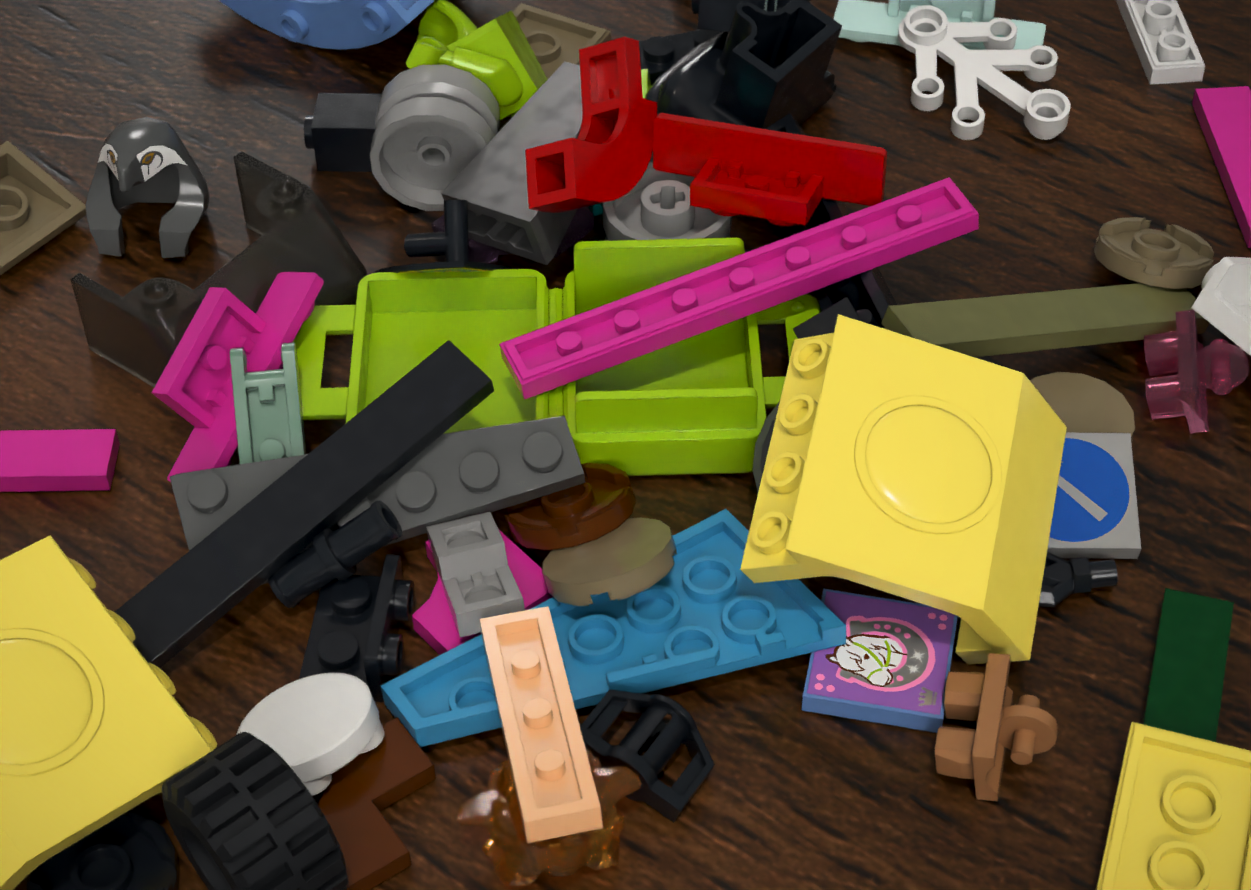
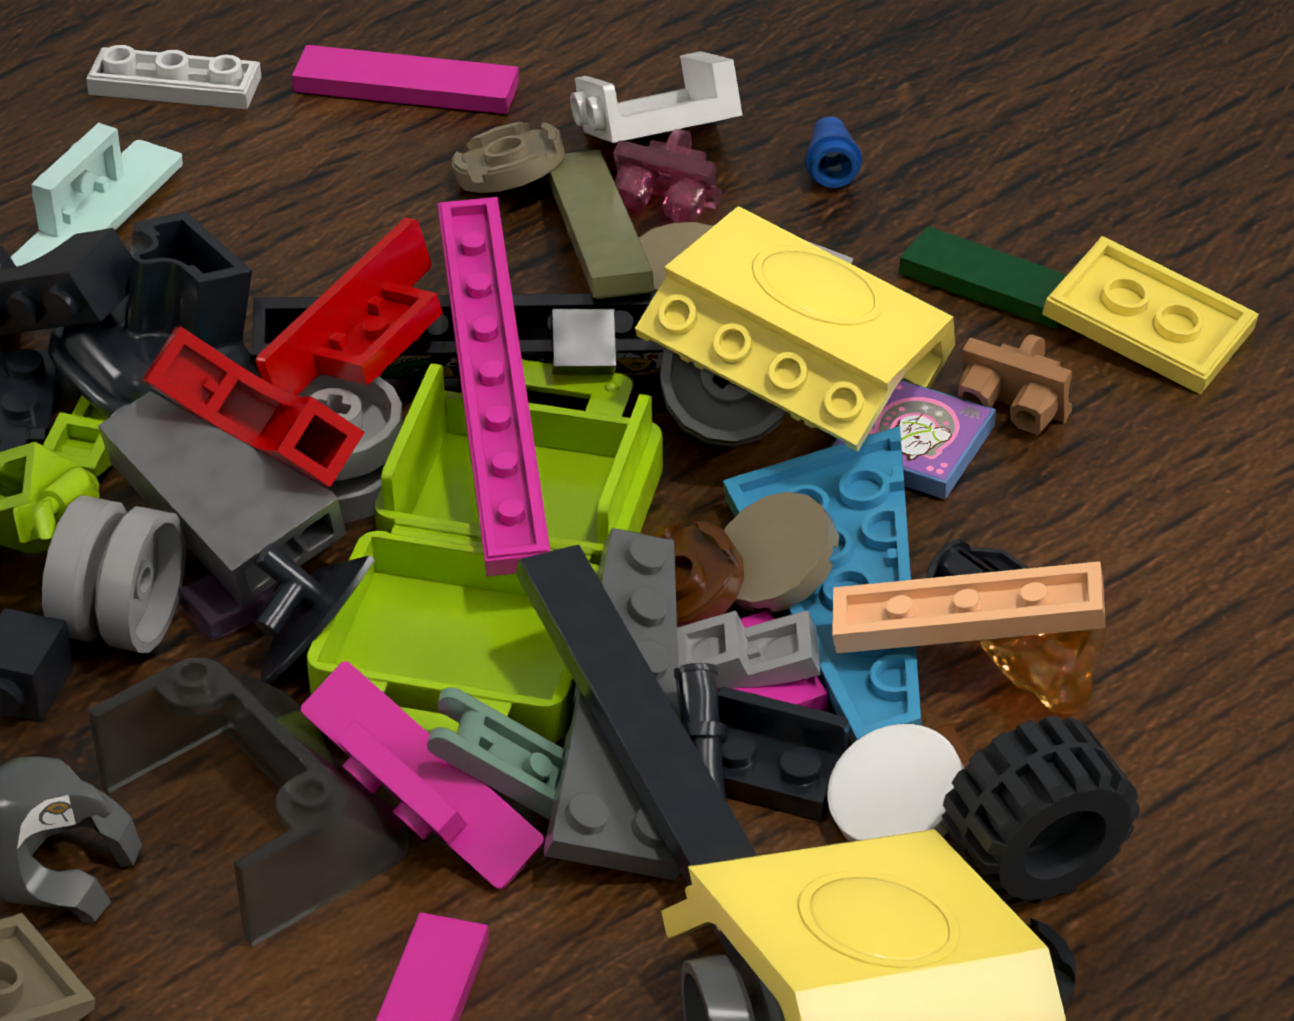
camera: 75 degrees left, 5 degrees down
white plant [898,5,1070,140] -> none

